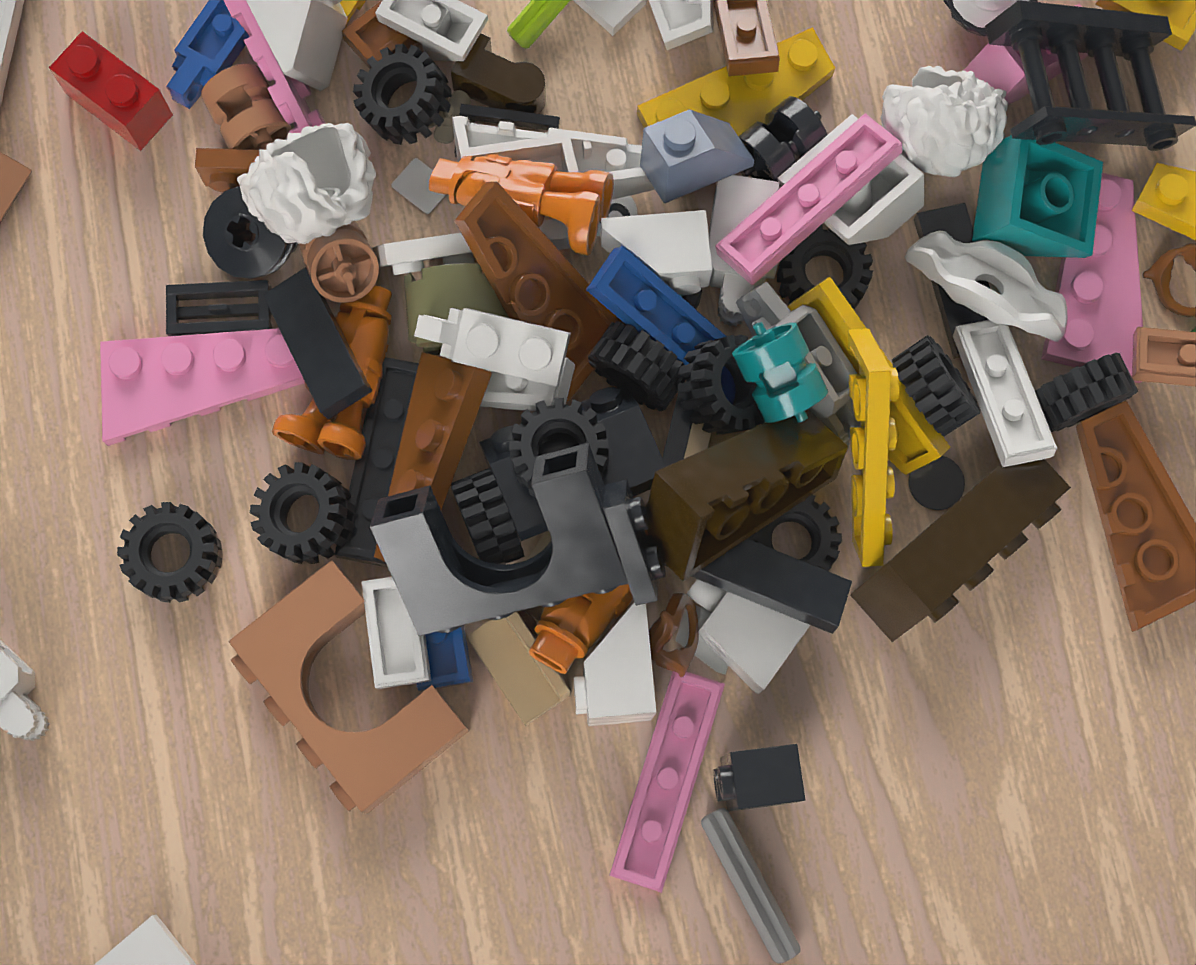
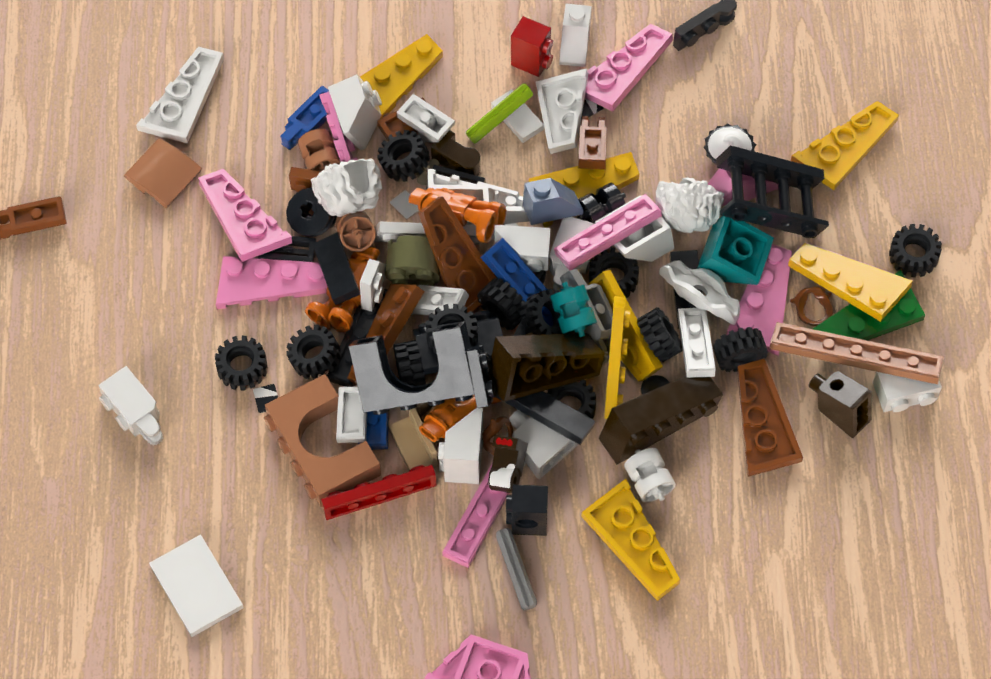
camera: 15 degrees right, 15 degrees down
red brick [49,31,173,151] -> none
white hinge [414,308,571,387] -> none
none -> bright pink wing [198,169,292,262]
none -> sticker [253,384,278,413]
none -> red plate [321,465,437,521]
none -> white wing [360,259,386,312]
none -> dark brown leg [488,435,528,493]
none -> yellow wing [581,479,680,601]
none -> white wheel [624,448,676,502]

